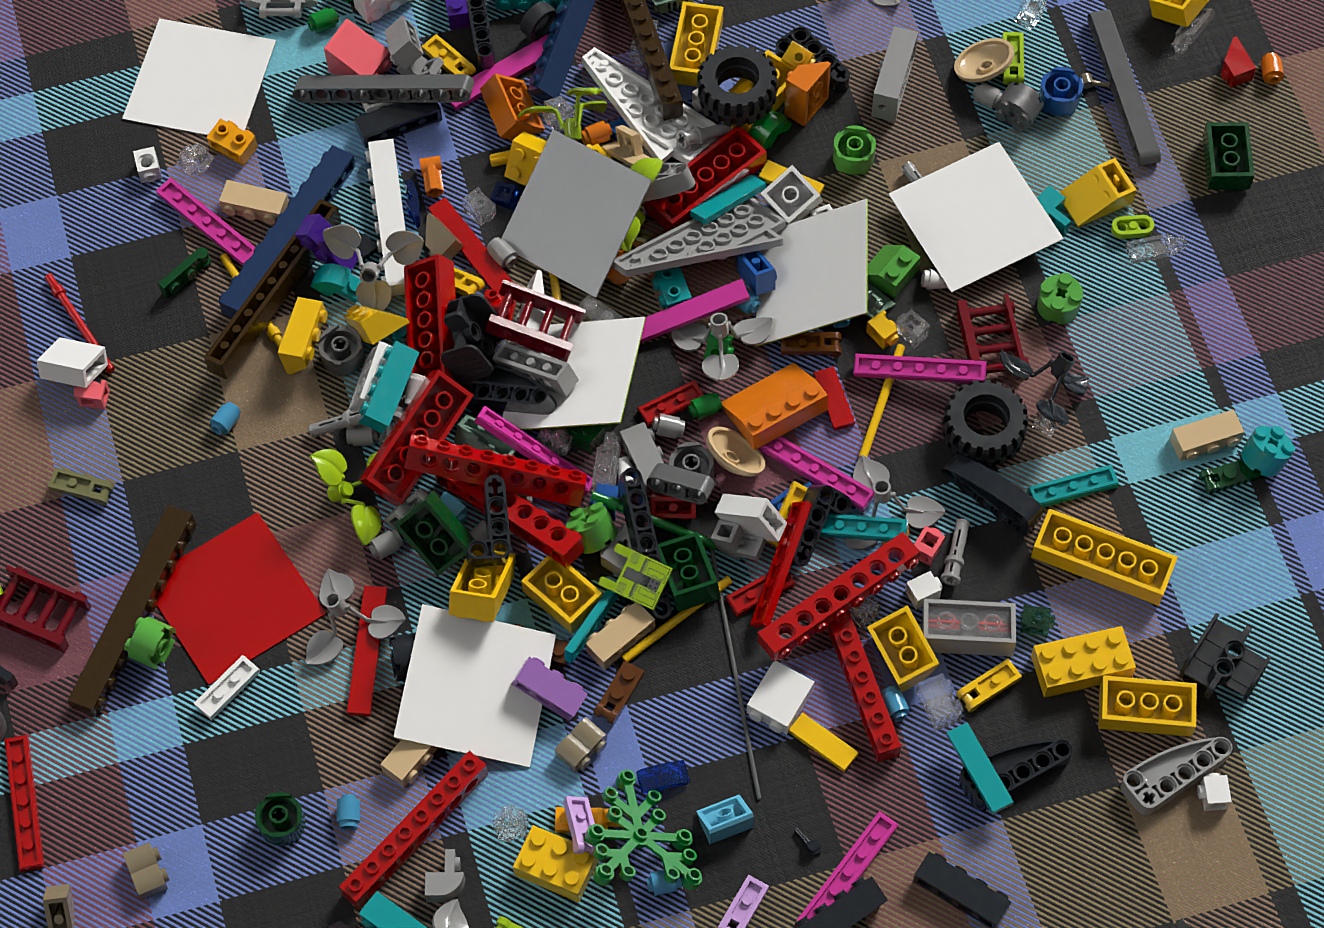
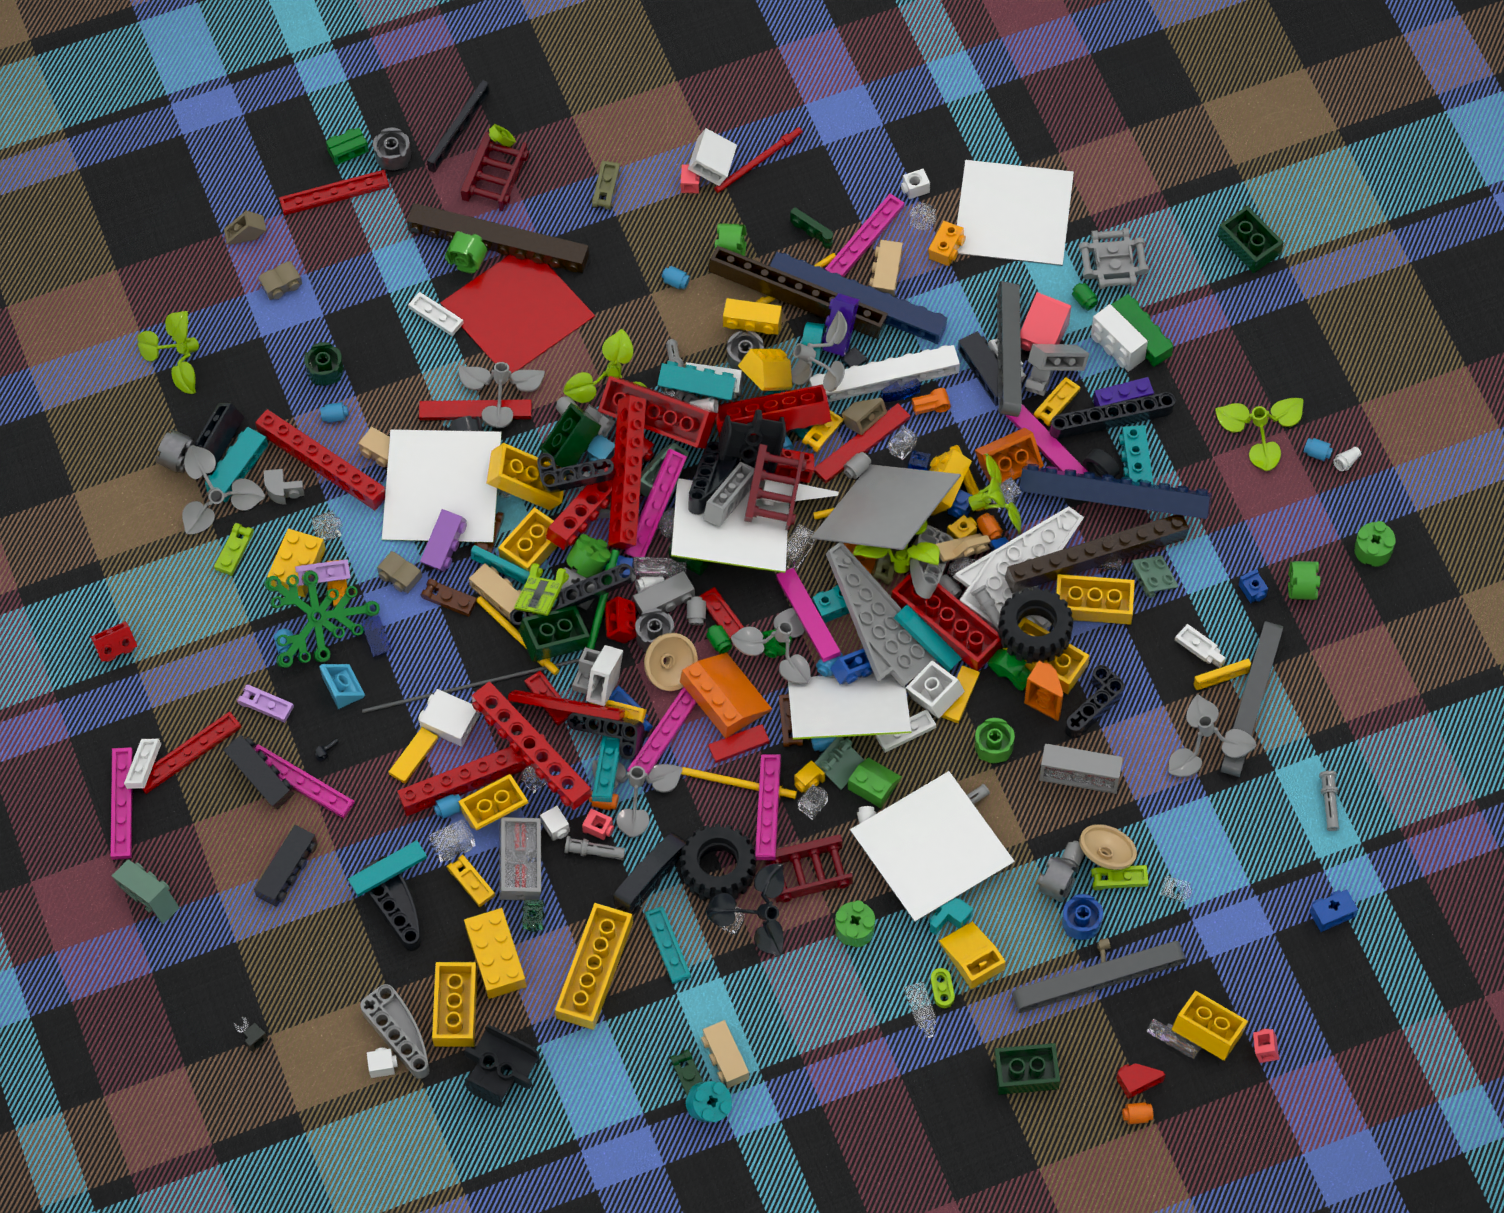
camera: 85 degrees right, 0 degrees up
dark grey beam [646,463,715,504] -> none
yellow brick [781,41,816,68] -> none
none -> bright green brick [715,223,747,256]

